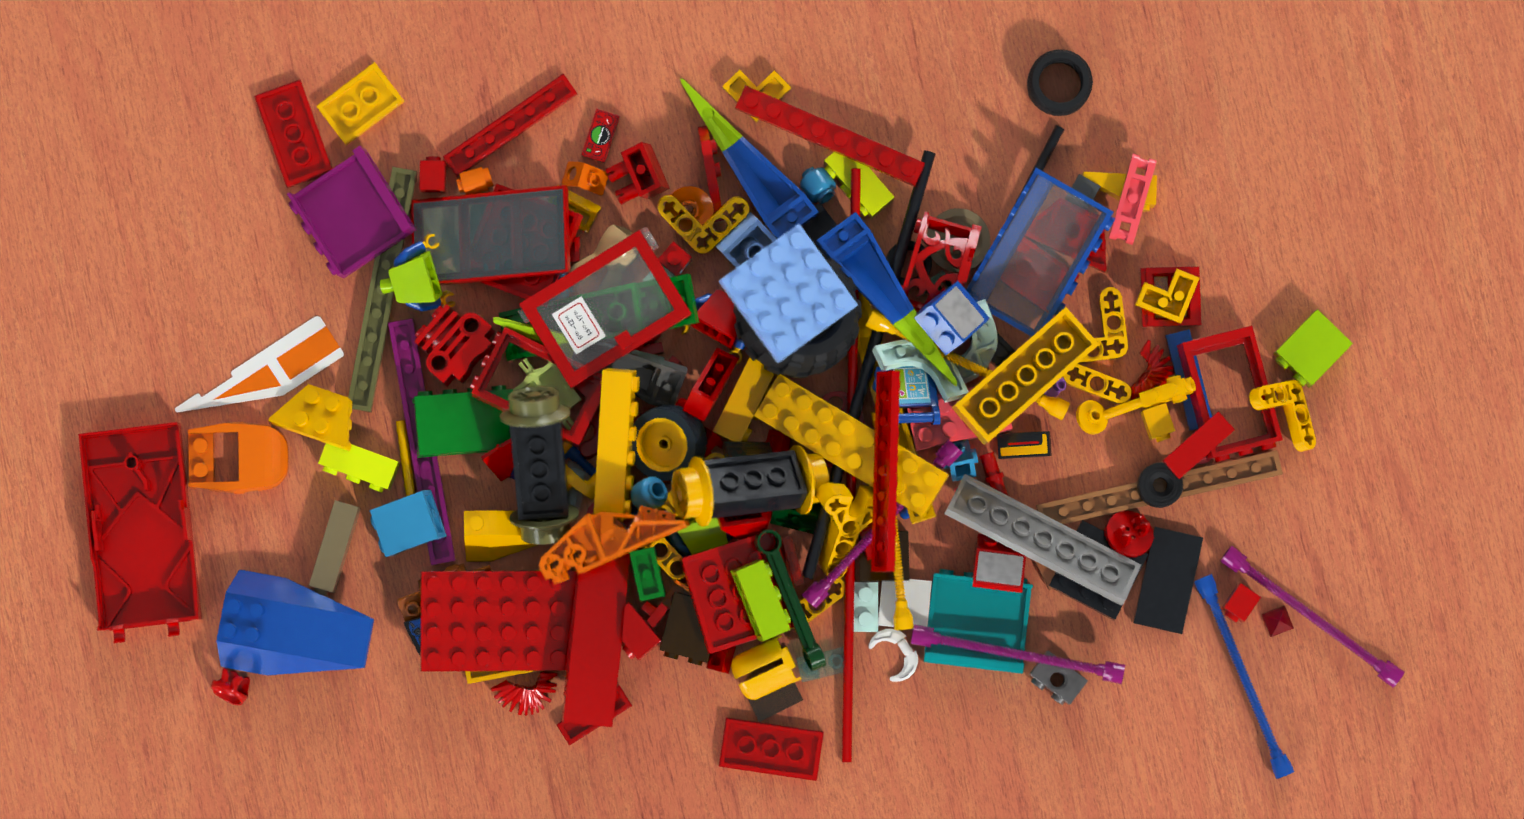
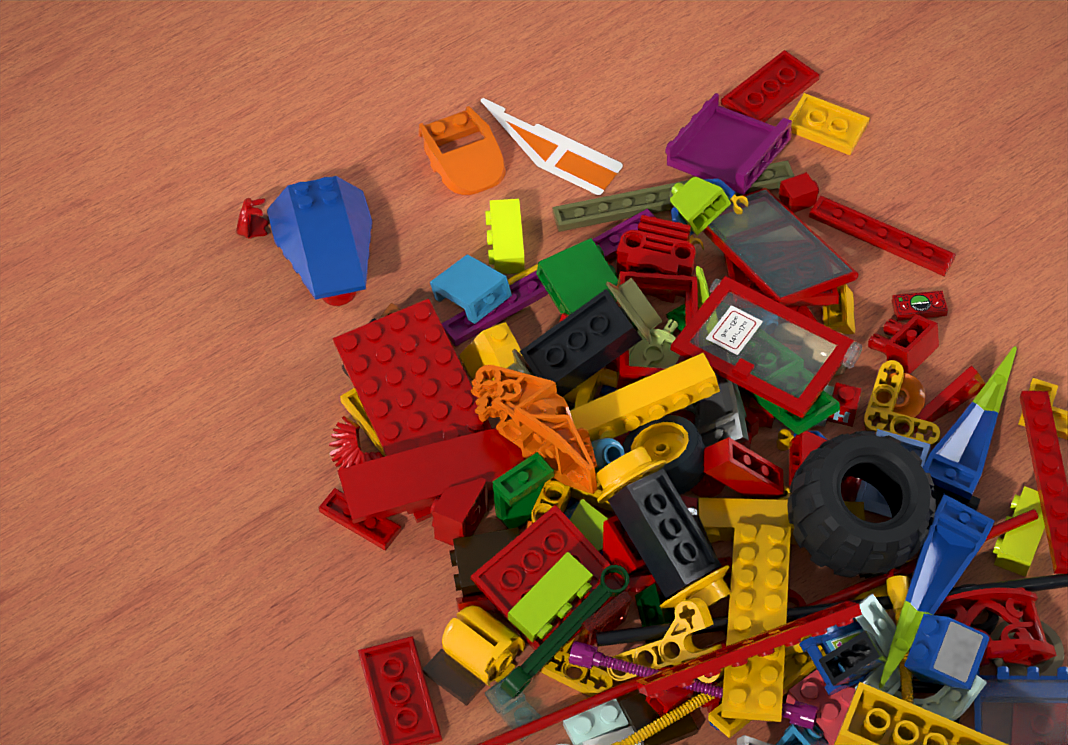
camera: 65 degrees right, 30 degrees down
red piece [78,422,202,643] -> none
yellow wing [268,384,352,451] -> none
dark tan brick [309,500,361,596] -> none
orange brick [456,167,494,195] -> none
orange bracket [562,161,609,196] -> none
red tile [641,601,669,628] -> none
light blue plate [718,224,858,363] -> none
dark azure head [800,167,836,204] -> none
none -> black torso [819,631,888,686]

